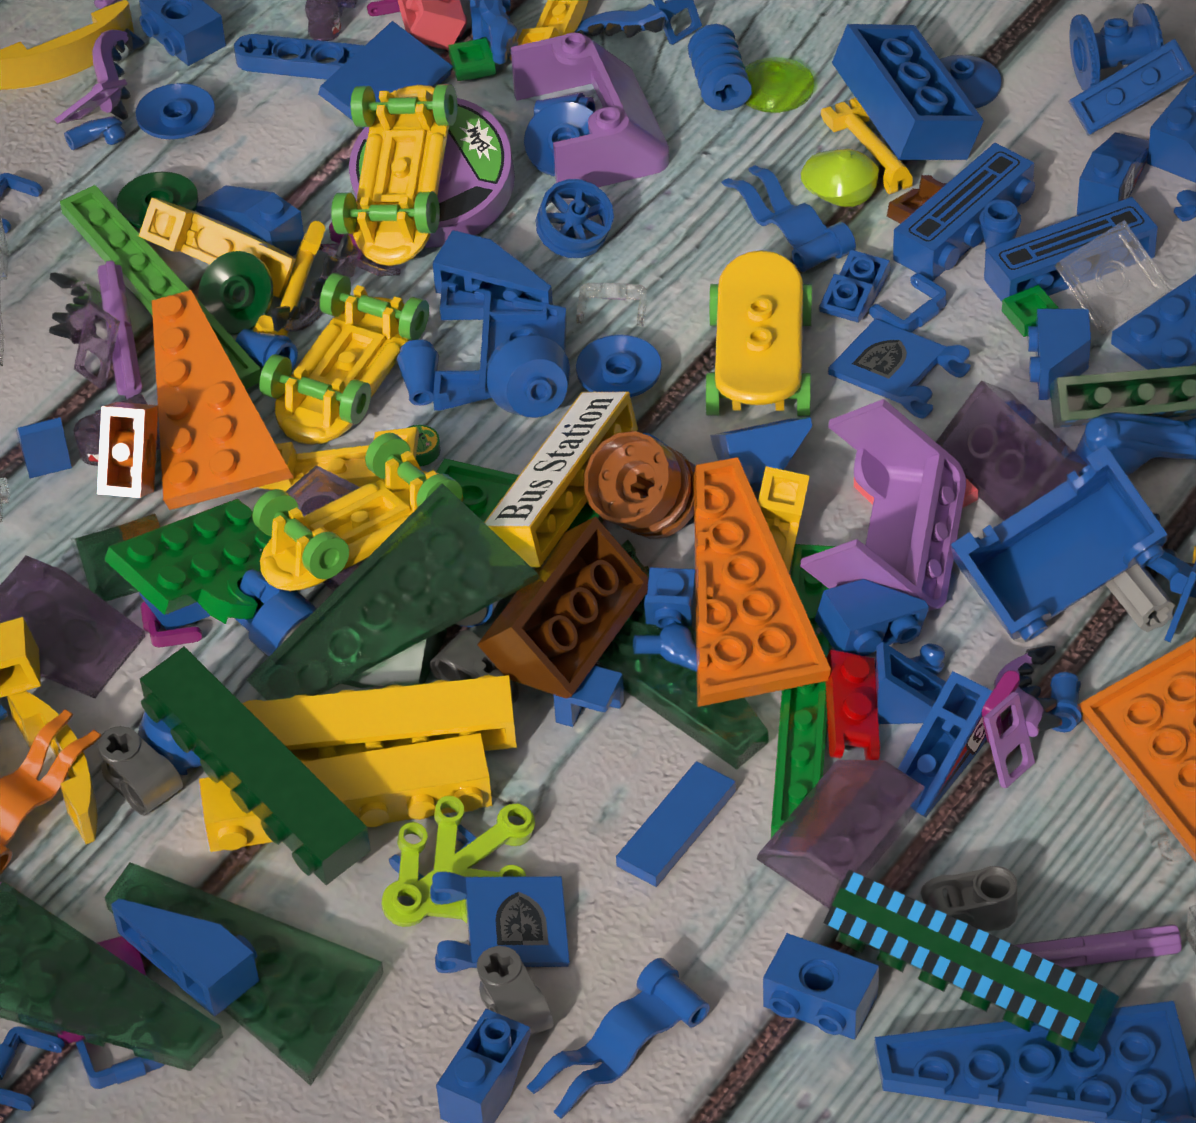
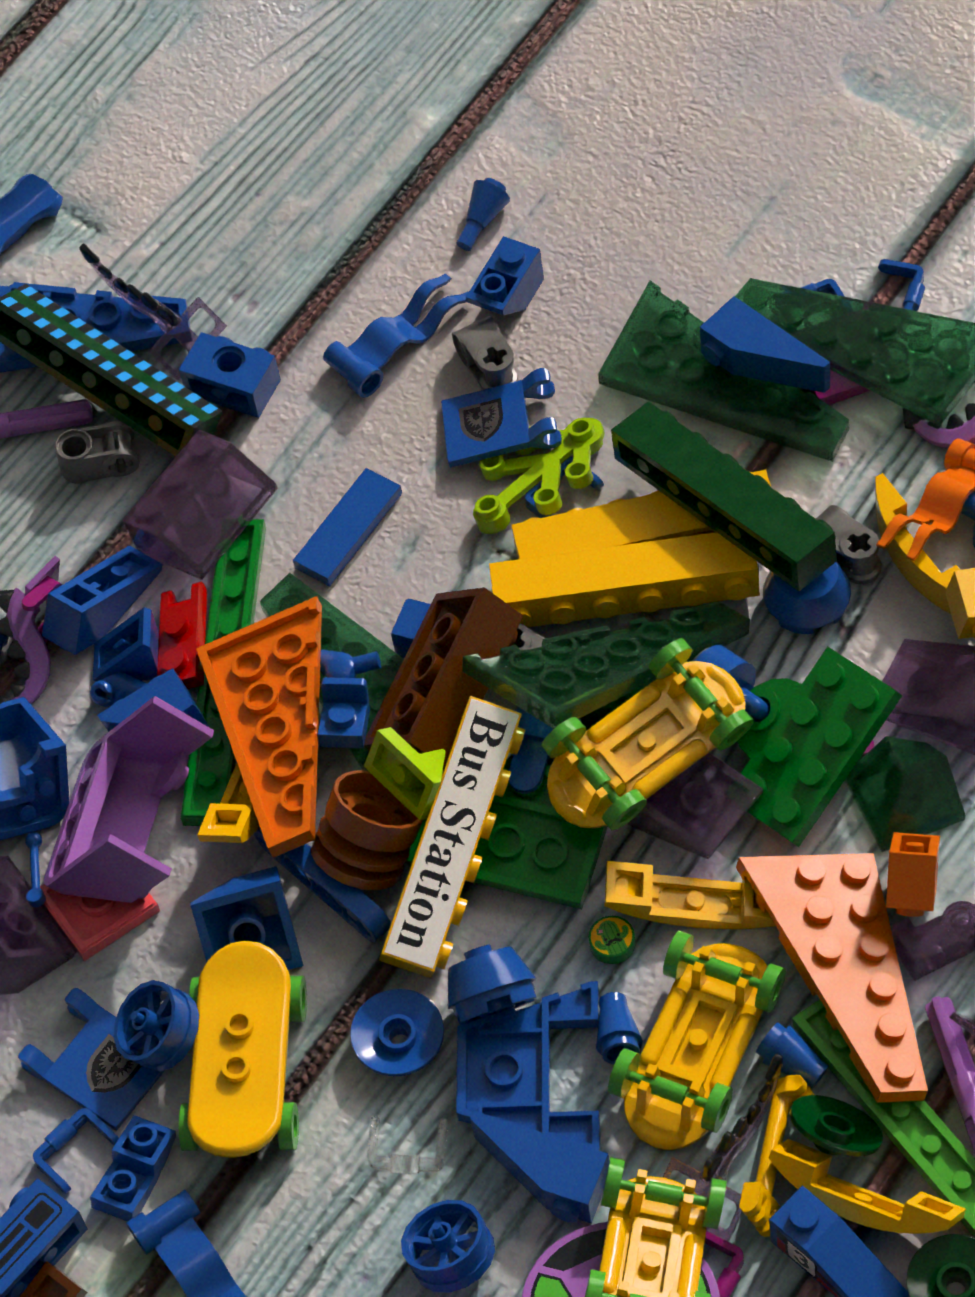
camera: 175 degrees left, 10 degrees up
none -> blue hinge [25,832,46,907]
none -> clear purple piece [79,243,227,380]
none -> blue wheel [114,980,199,1072]
none -> lime slope [364,727,446,820]

